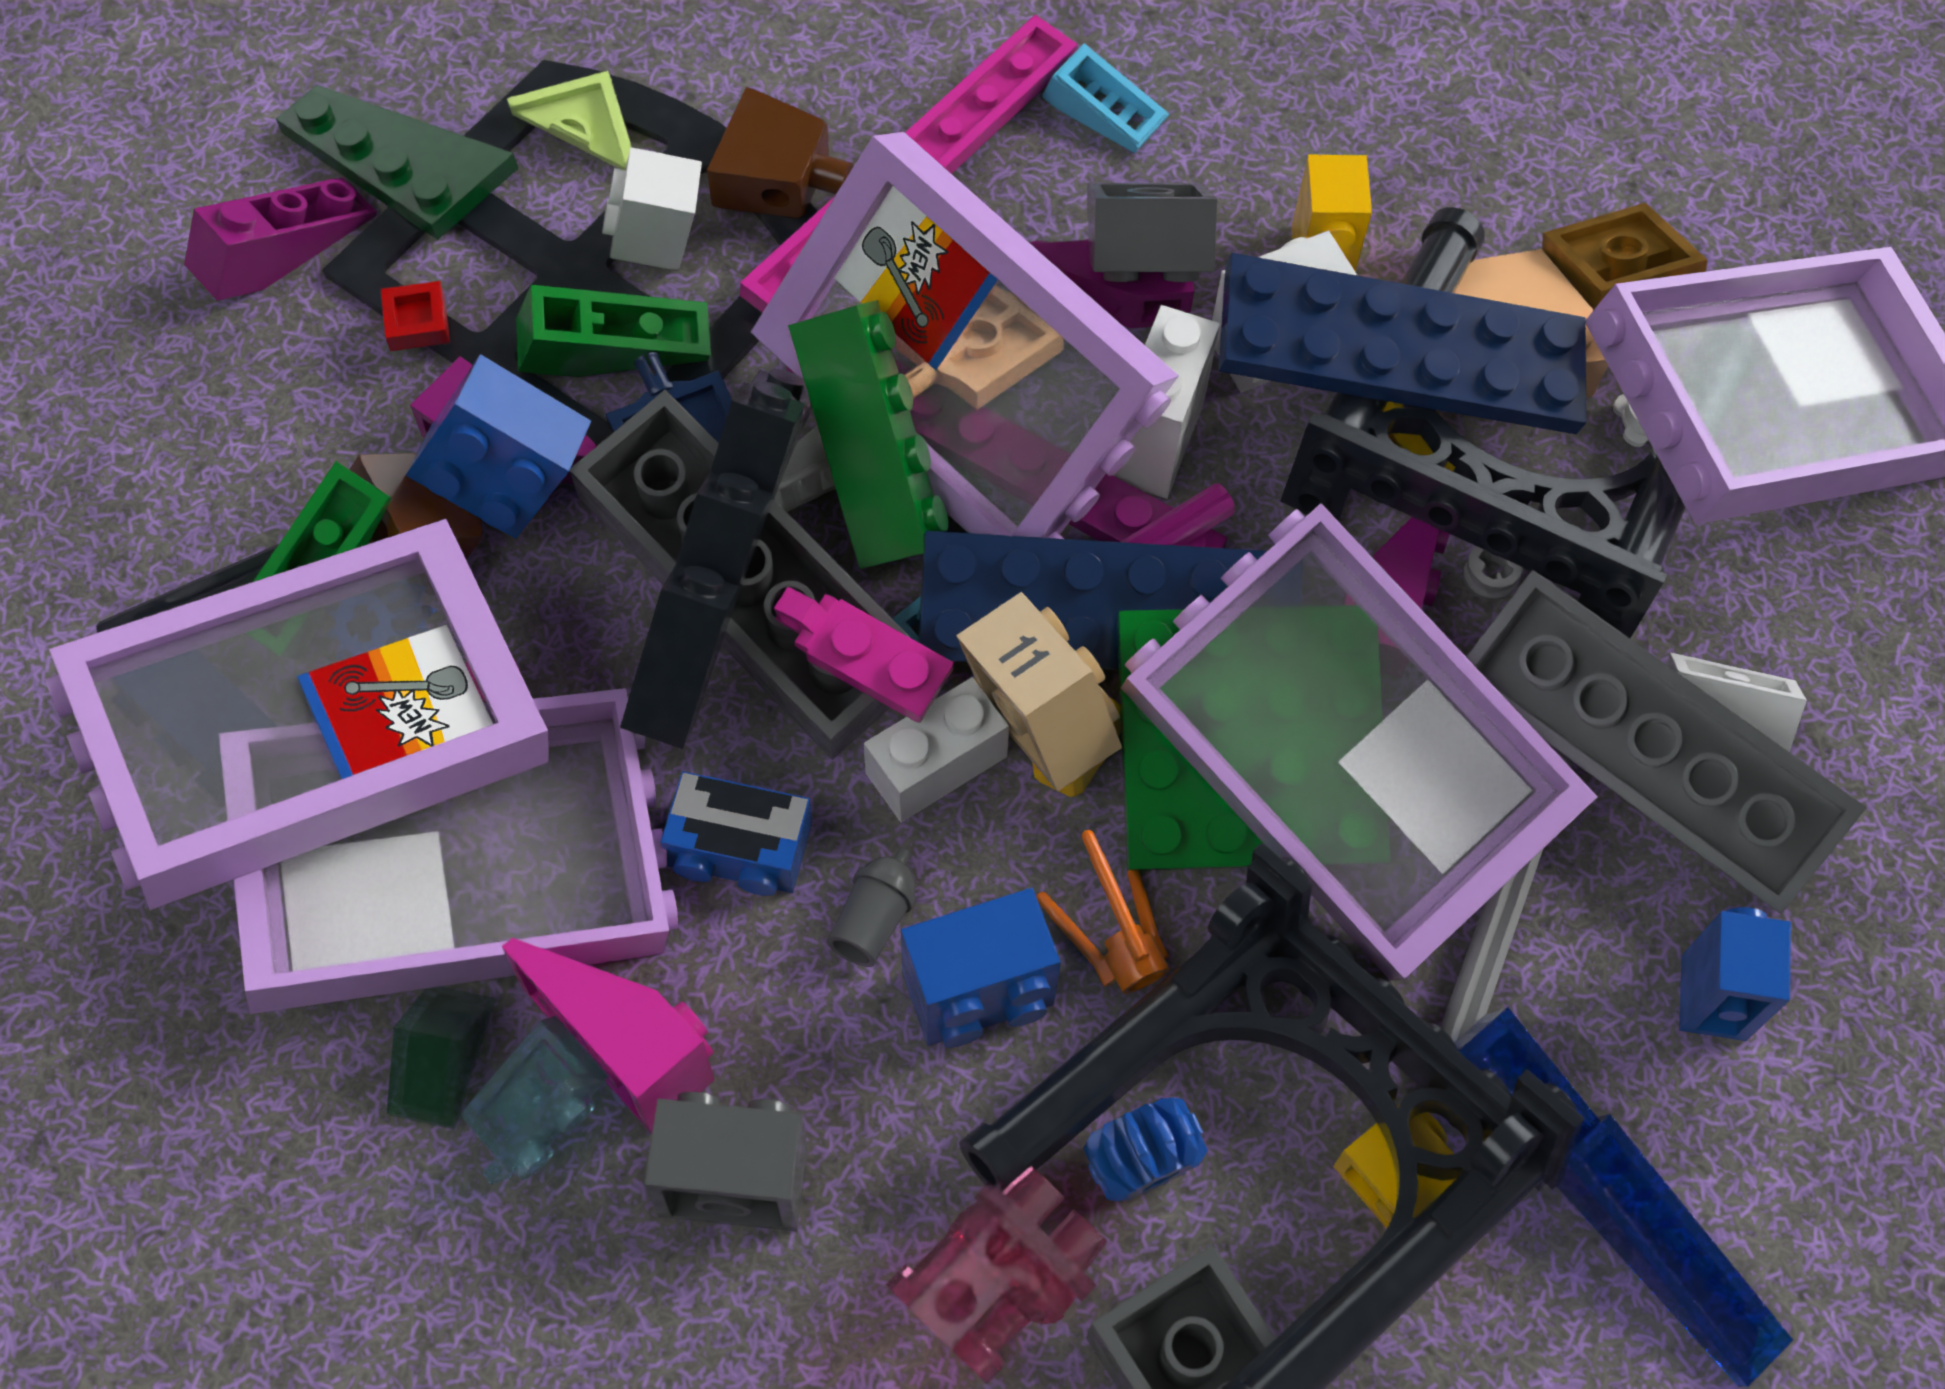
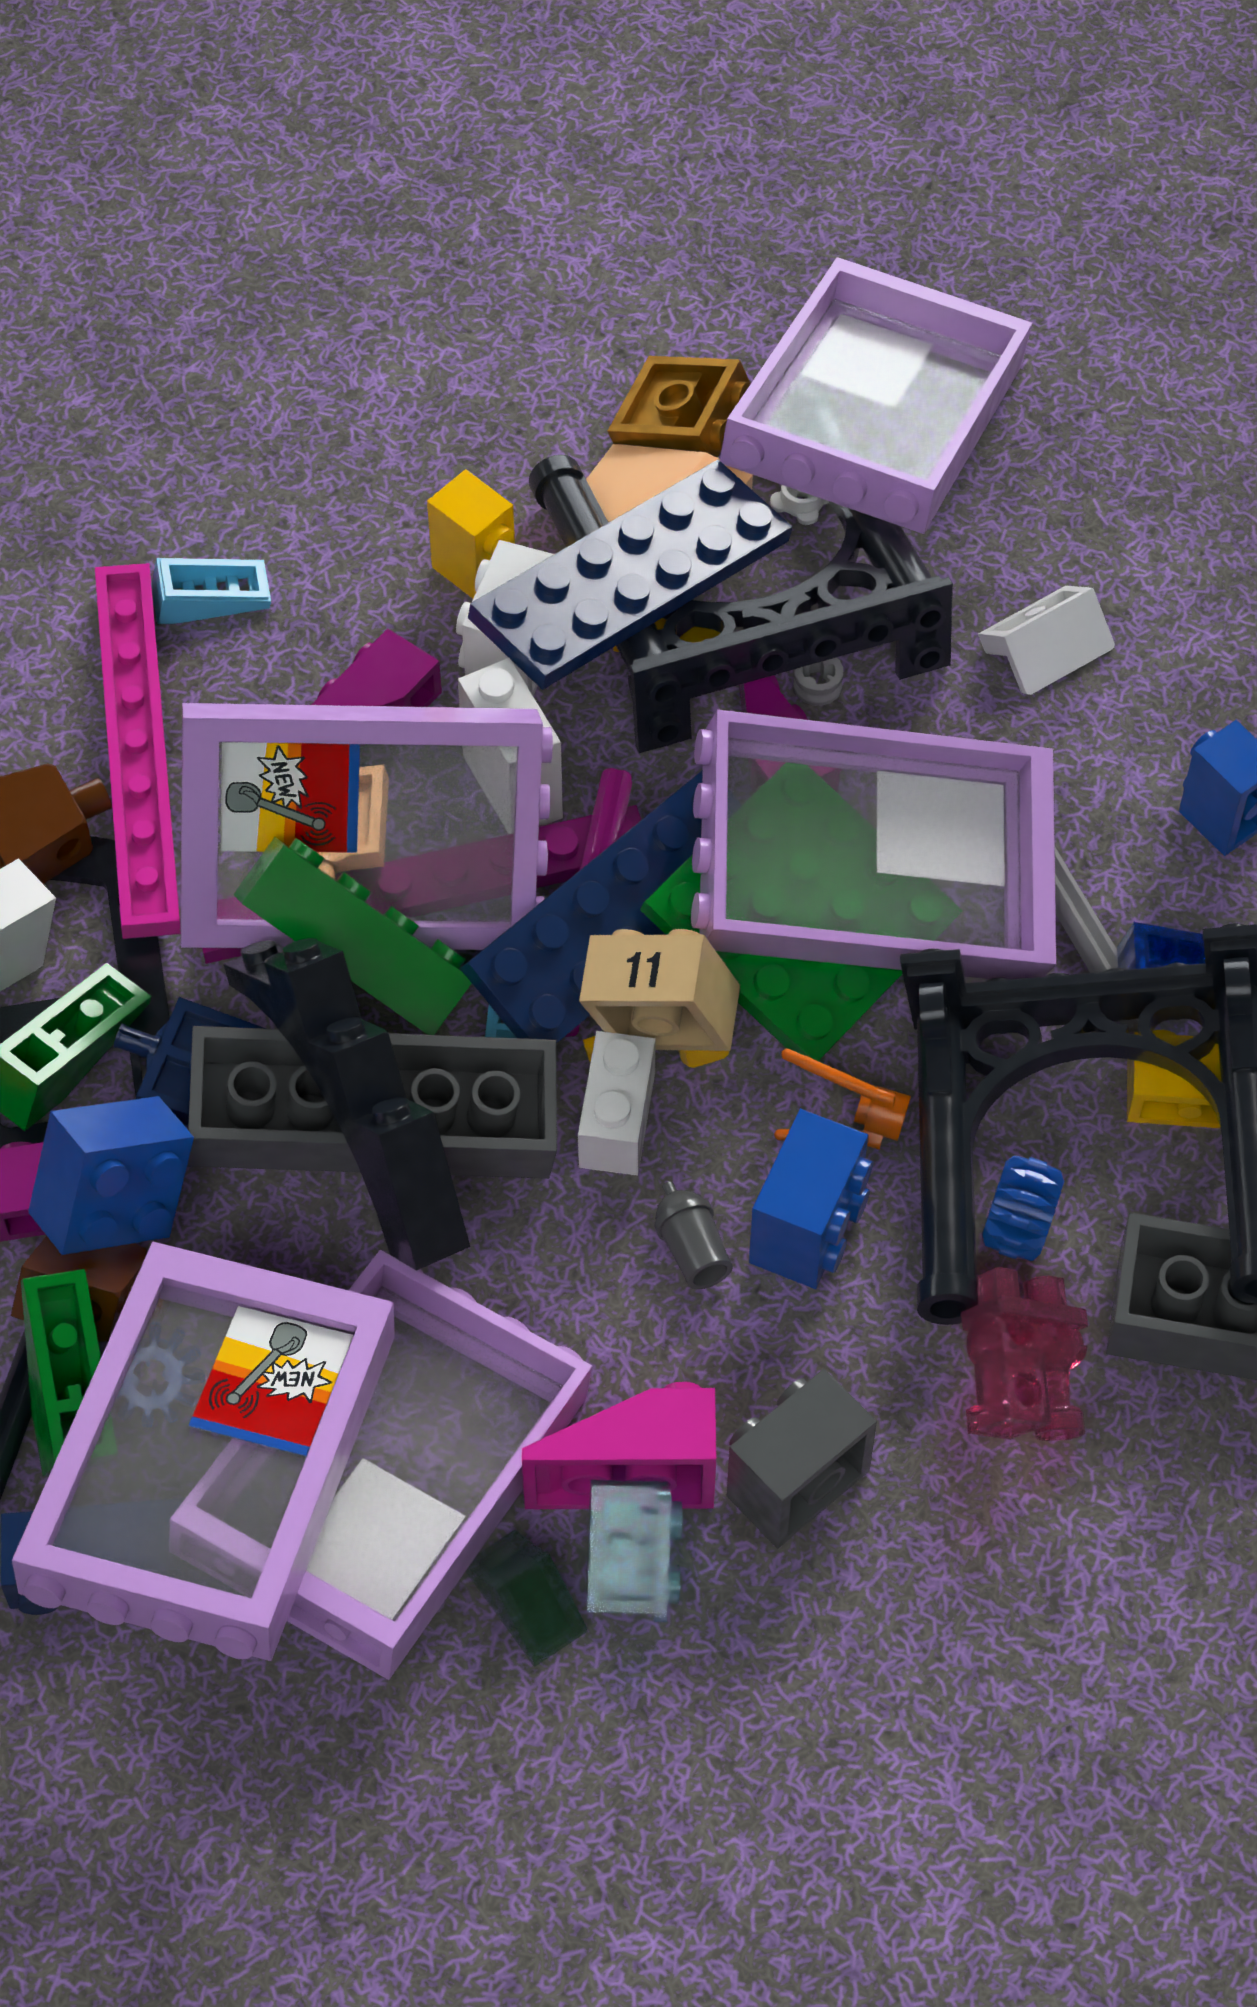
camera: 45 degrees left, 5 degrees down
brick [660,771,813,896] -> none
dark pink hinge [774,587,954,723] -> none
dark grey slope [1087,183,1217,282] -> none
dark grey brick [1466,570,1867,914] -> none

